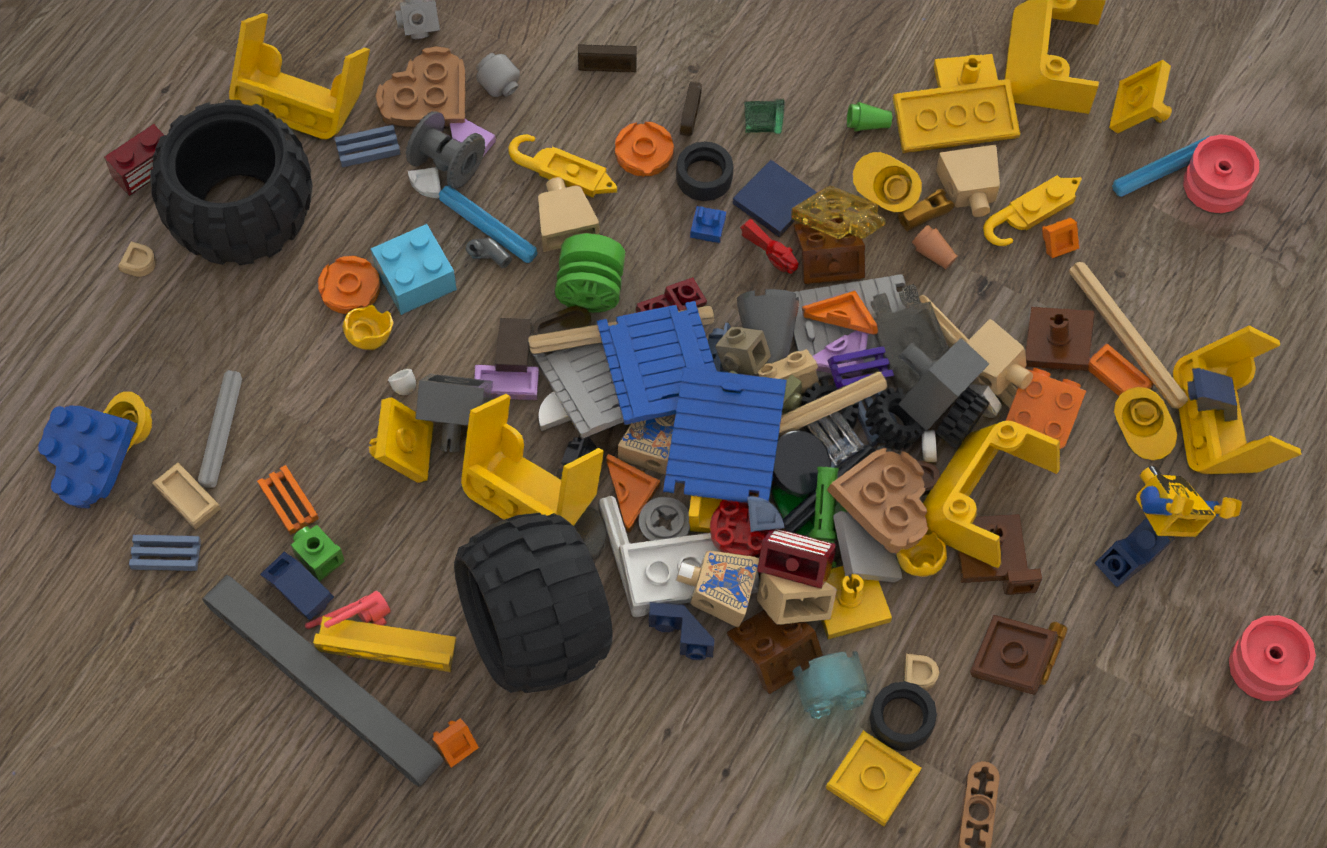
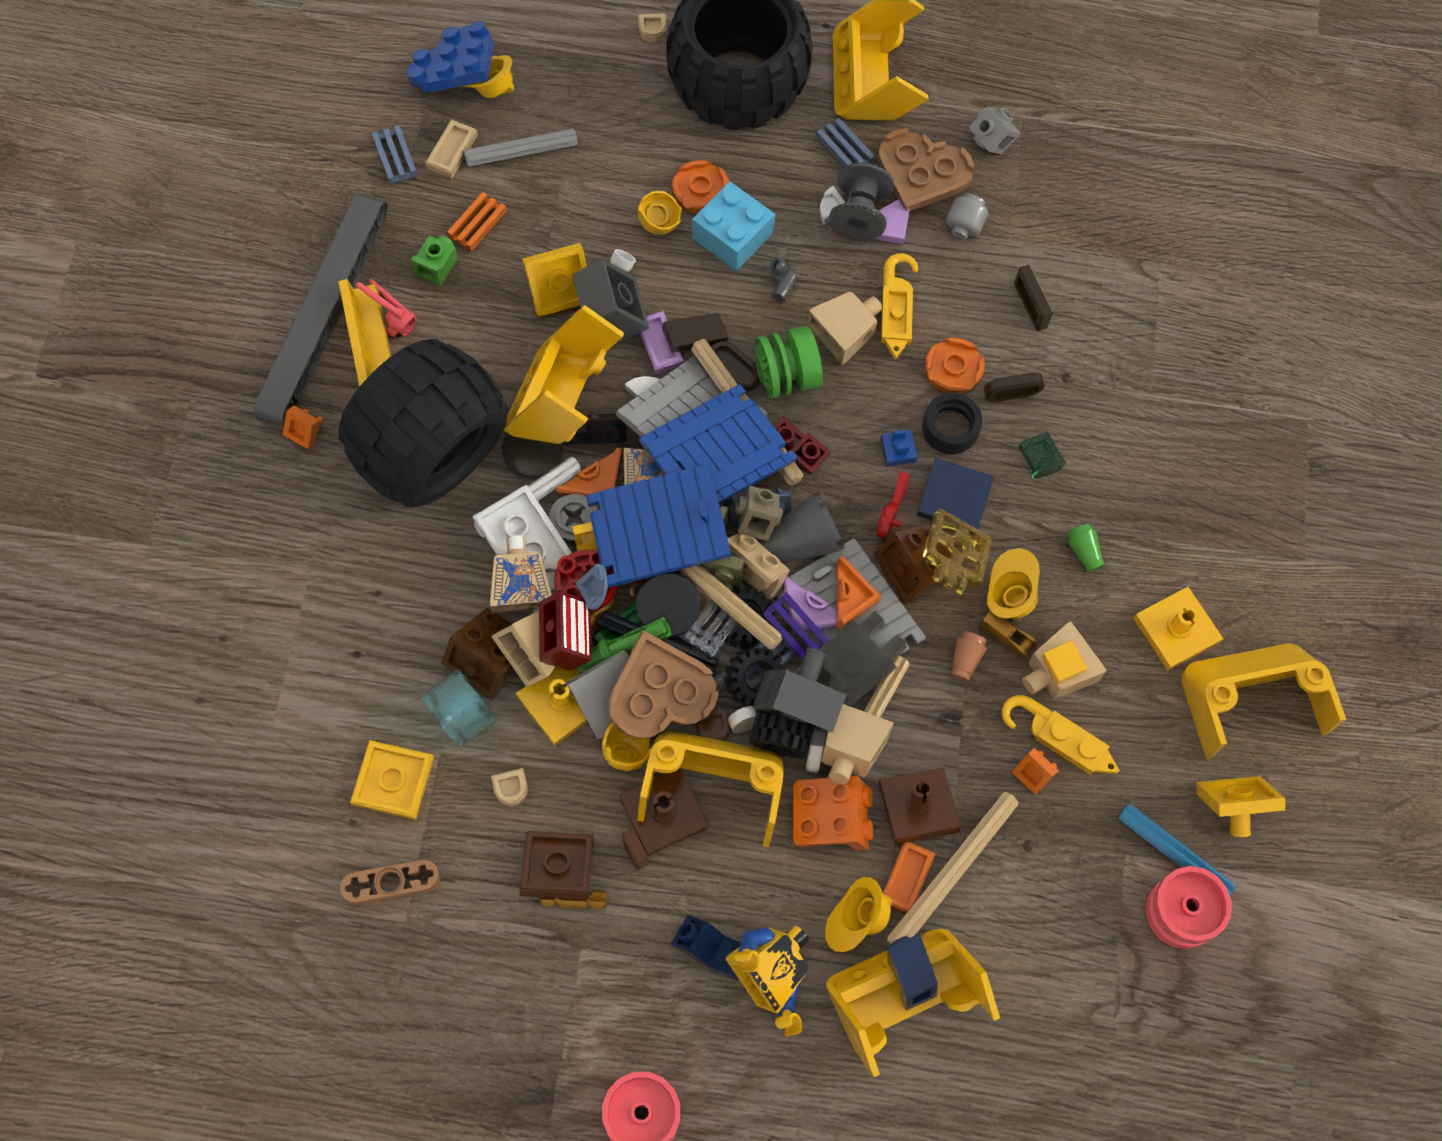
camera: 65 degrees right, 5 degrees up
dark blue slope [260,552,334,620] -> none
dark azure axle [439,185,538,263] -> none
dark blue slope [649,602,715,660] -> none
black tyre [870,681,937,751] -> none
yellow tile [892,79,1020,153] -> none
none -> yellow tile [1042,640,1088,684]

